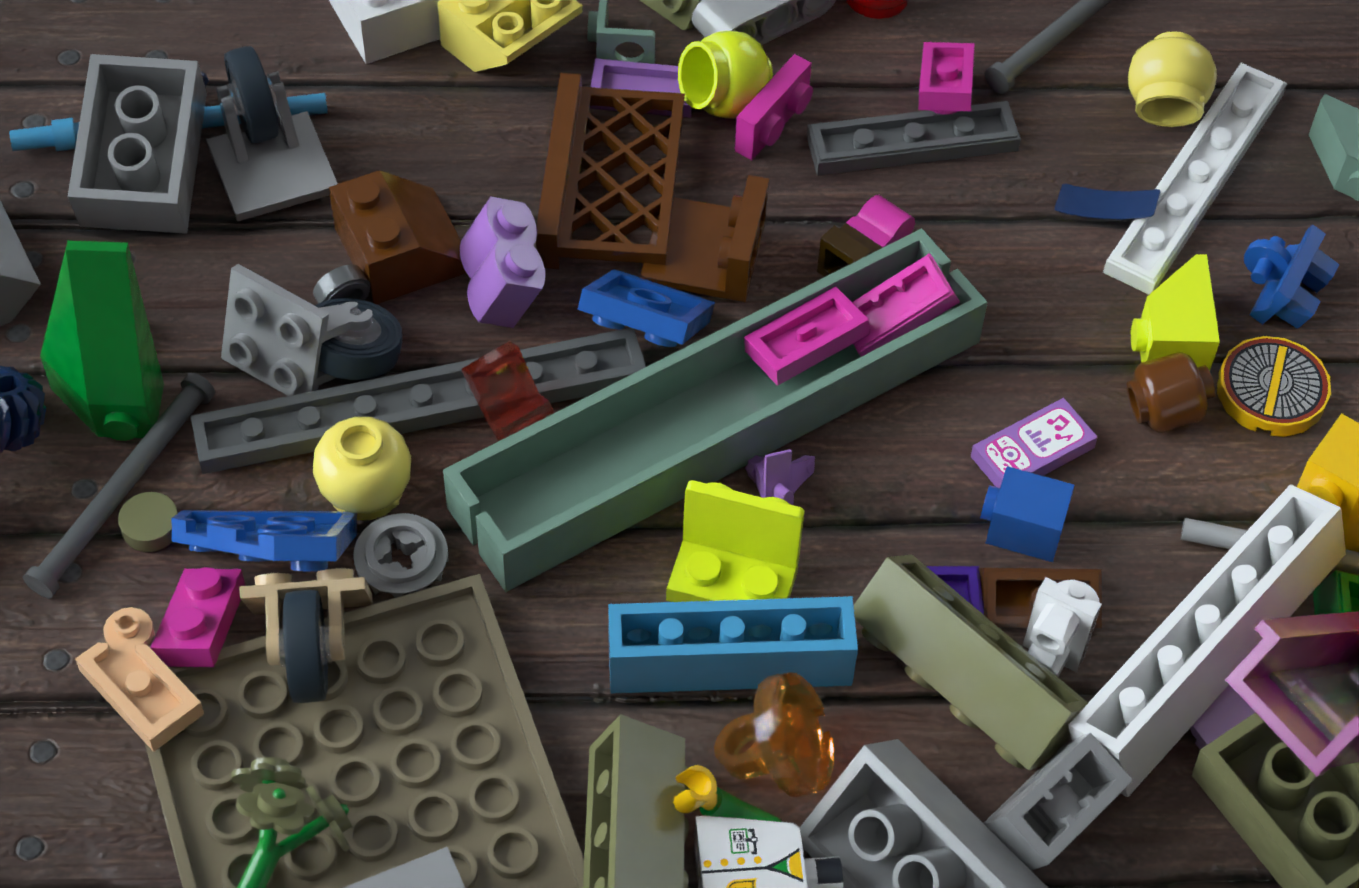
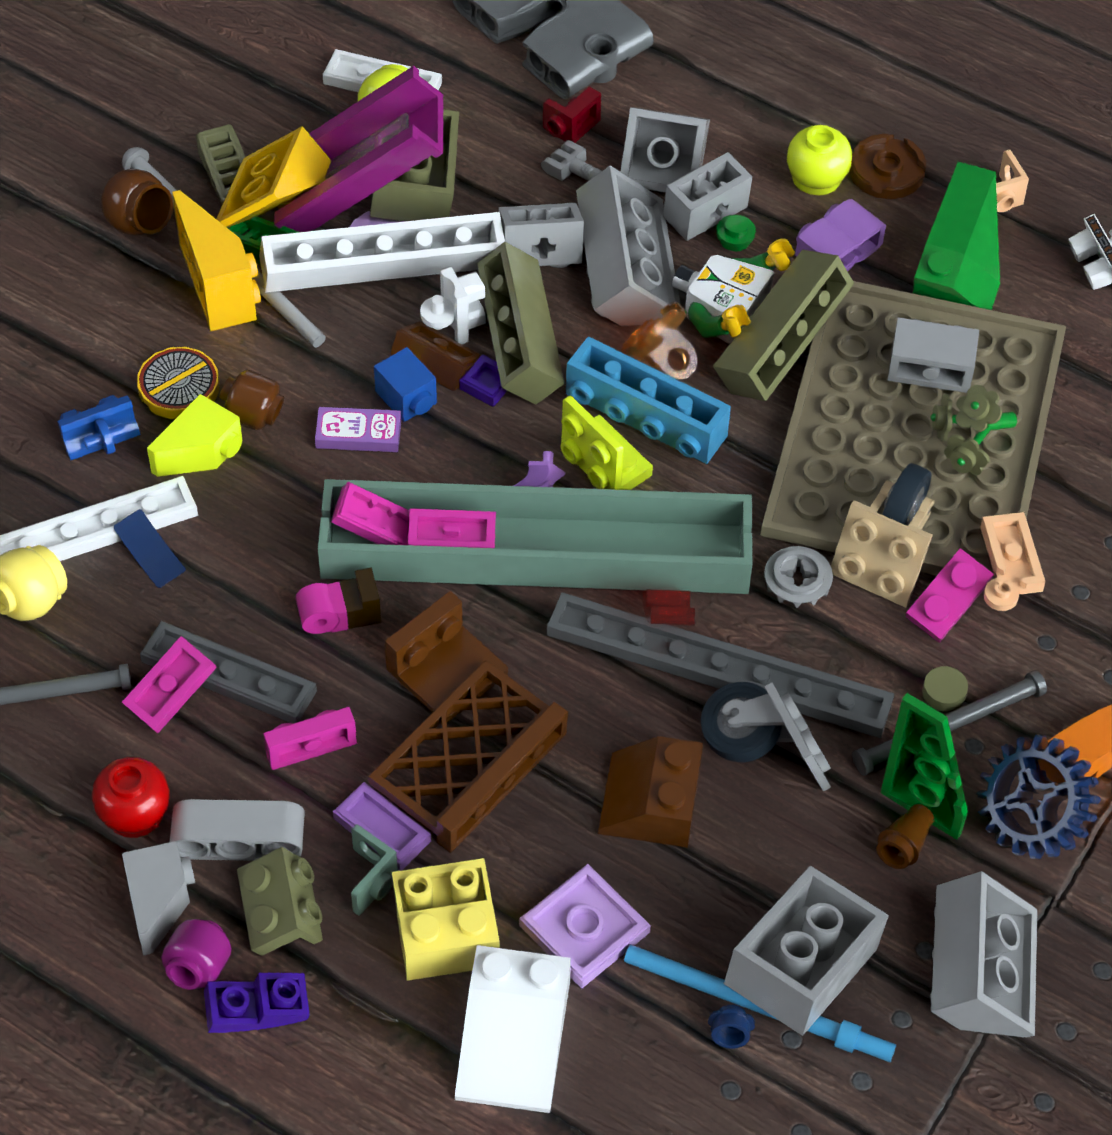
camera: 145 degrees left, 0 degrees up
blue plate [171,510,357,571] -> none
light grey plate [206,46,338,222] -> none
dark grey tile [313,264,370,303] -> none
light yellow piece [313,417,411,520] -> none
medium lavender brick [460,196,545,328] -> none
blue plate [577,269,715,347] -> none
neon yellow piece [678,30,773,118] -> none
none -> lavender tile [519,864,651,989]

